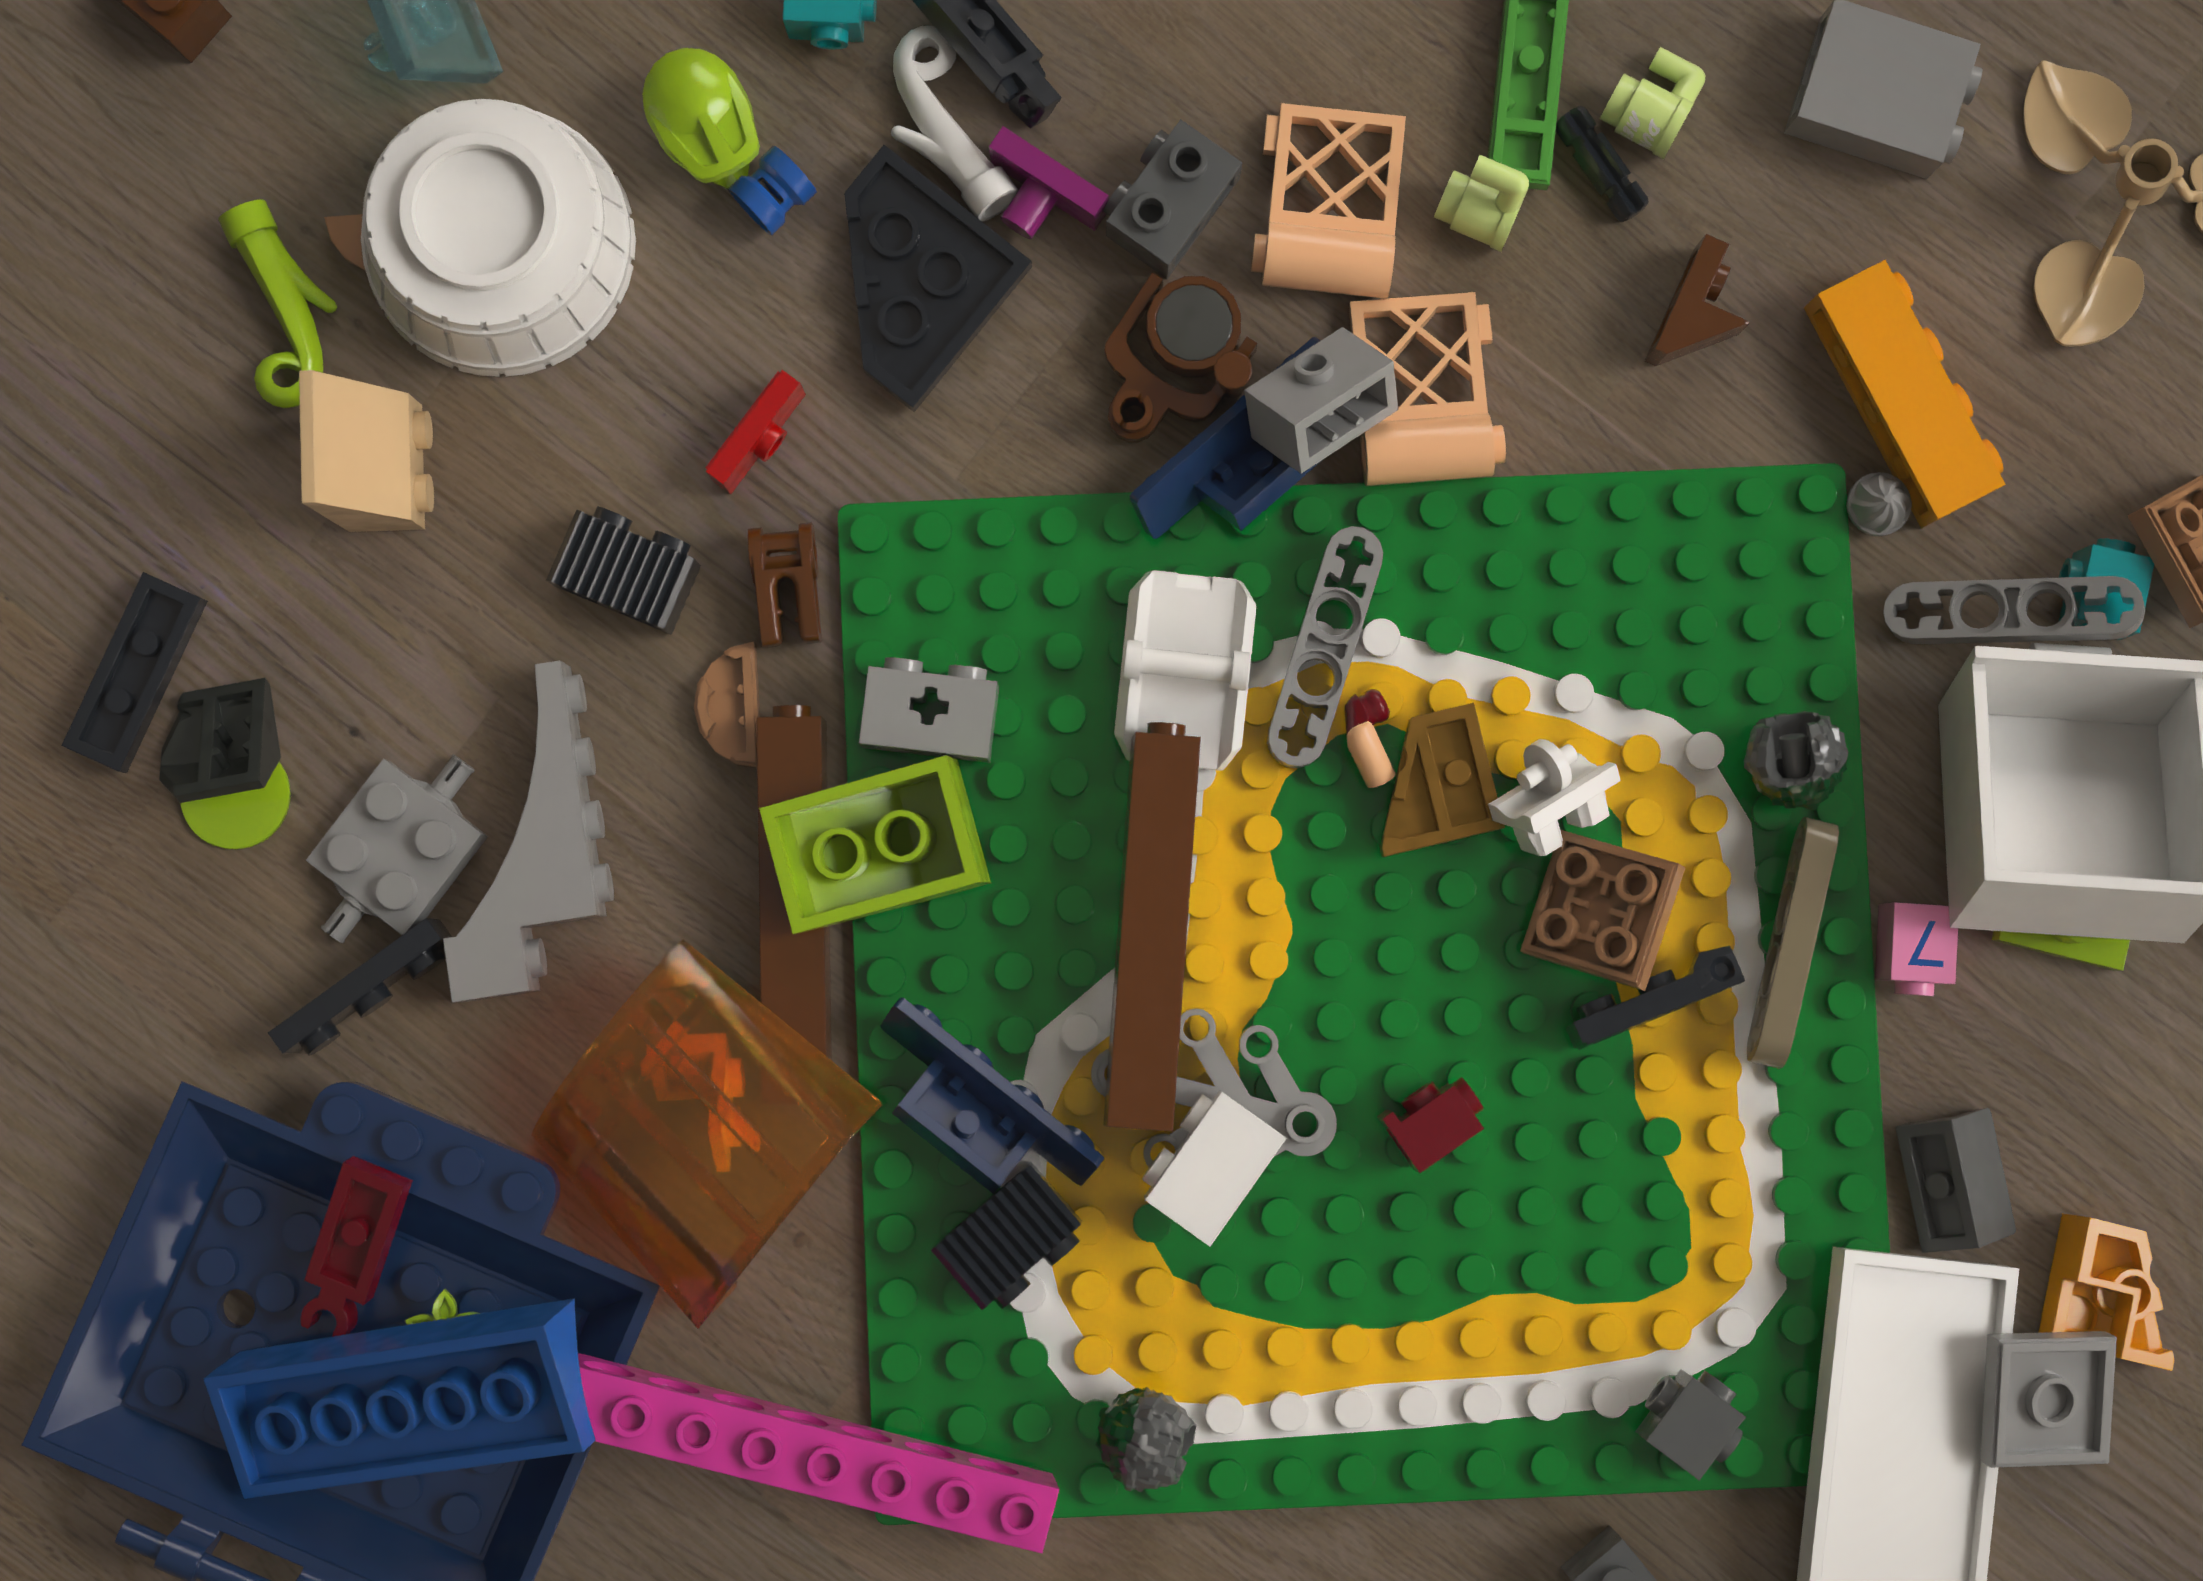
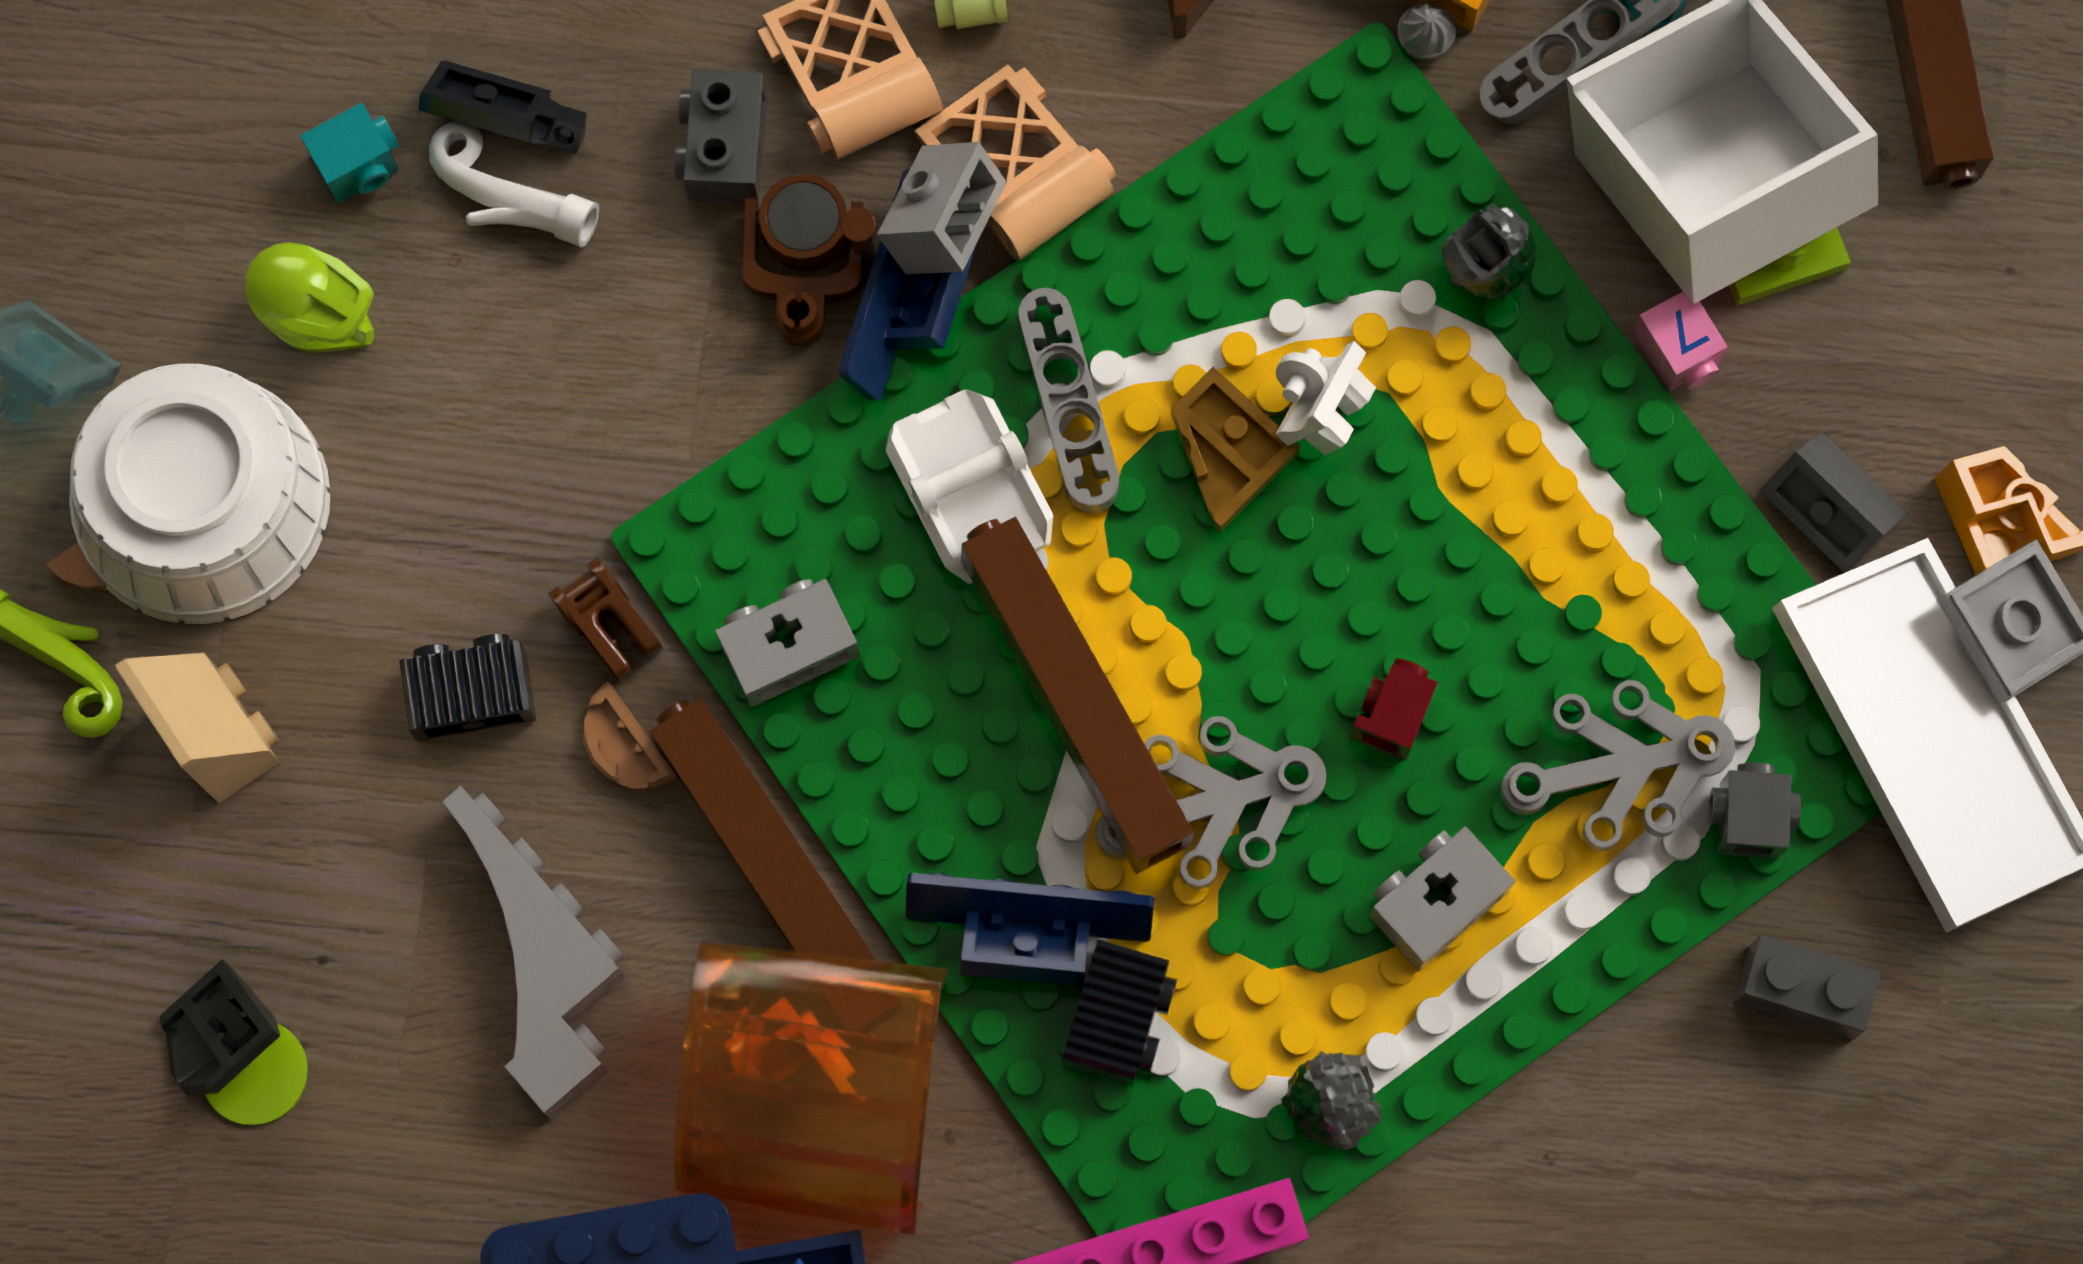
camera: 30 degrees left, 10 degrees down
black plate [61,572,208,773] -> none
black plate [268,918,452,1056] -> none
light grey plate [306,754,488,943] -> none
red plate [705,370,806,494] -> none
blue wheel [728,145,817,236] -> none
lime slope [759,755,991,934] -> none
black plate [844,145,1032,412] -> none
magenta tile [989,126,1109,240] -> none
white brick [1142,1090,1287,1247] -> none
light nougat arm [1344,689,1396,788] -> none
medium nougat tile [1520,830,1685,991] -> none
black hinge [1565,946,1745,1050] -> none
dark tan beam [1747,817,1839,1069] -> none
none -> light grey brick [1369,826,1516,972]
none -> light grey plant [1500,680,1735,851]

